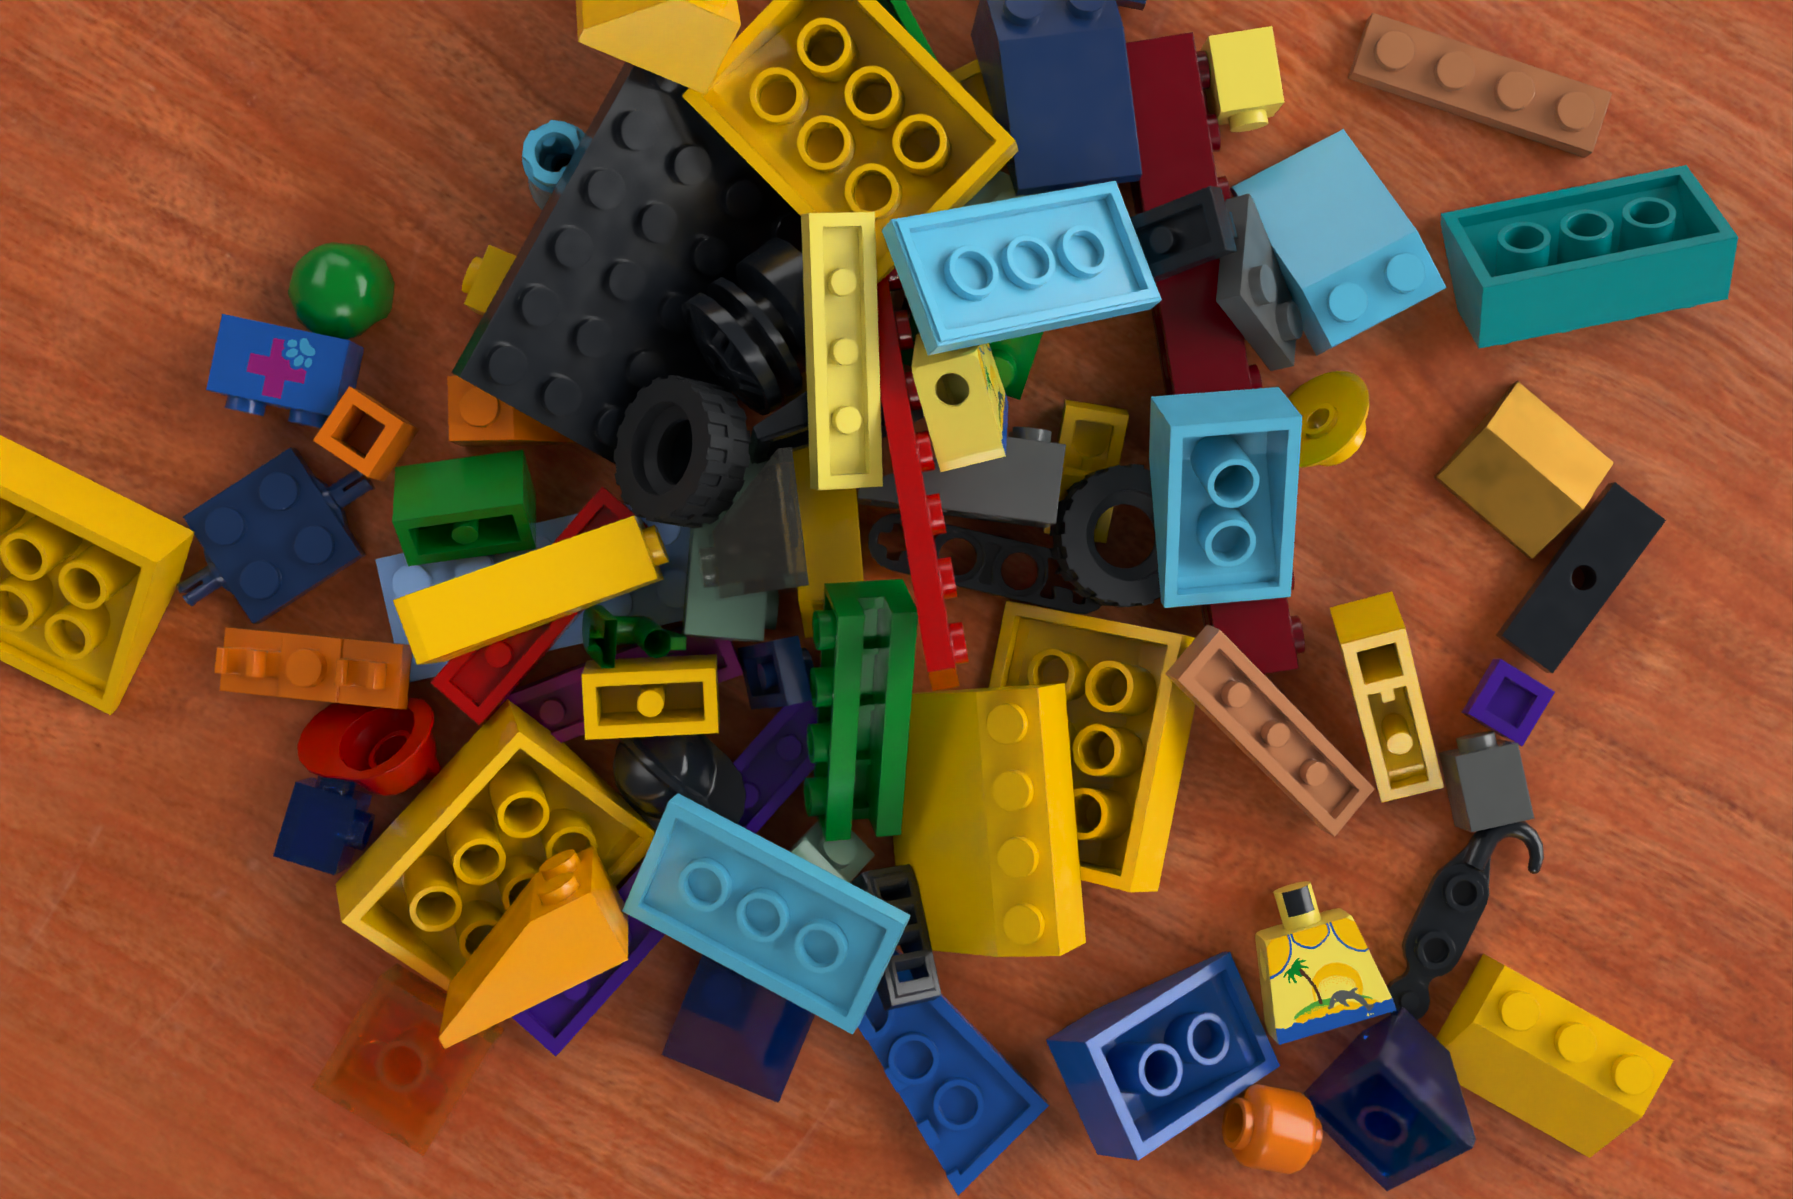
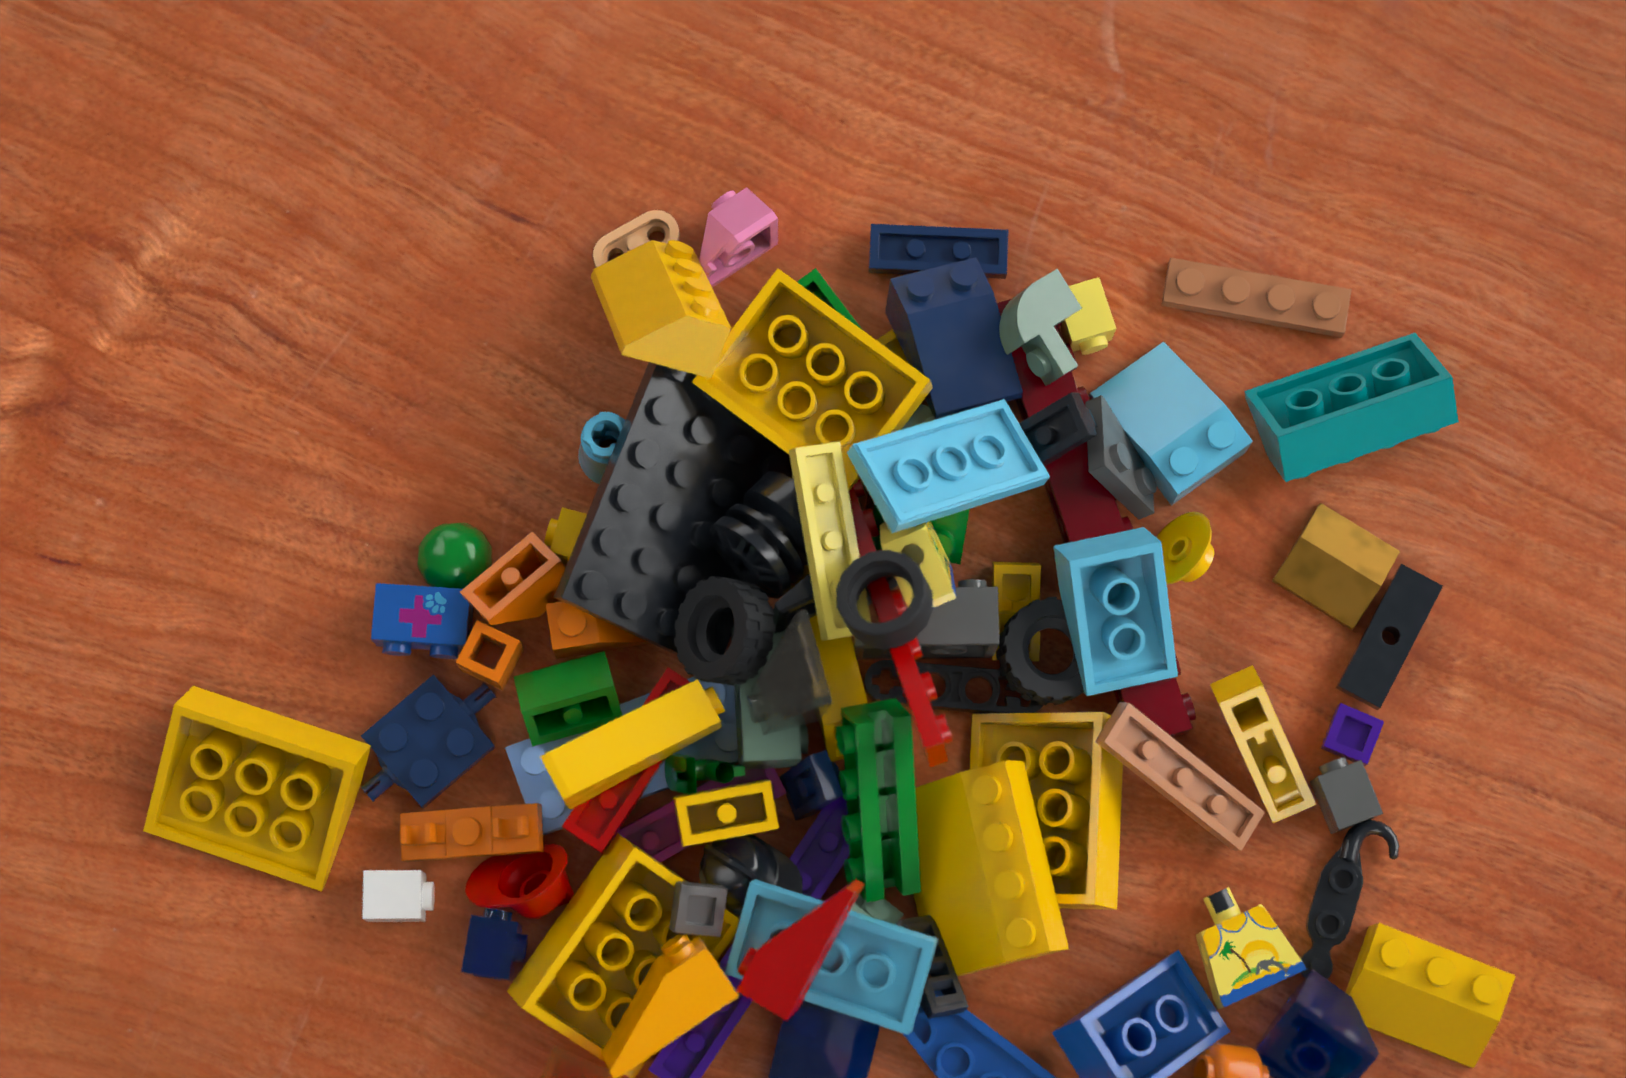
camera: 10 degrees left, 10 degrees down
none -> white brick [363,870,435,922]
none -> orange slope [460,532,565,625]
none -> flat silver plate [669,881,728,937]
none -> red slope [736,880,864,1020]
none -> black tyre [836,550,933,649]
none -> brick [999,268,1082,386]

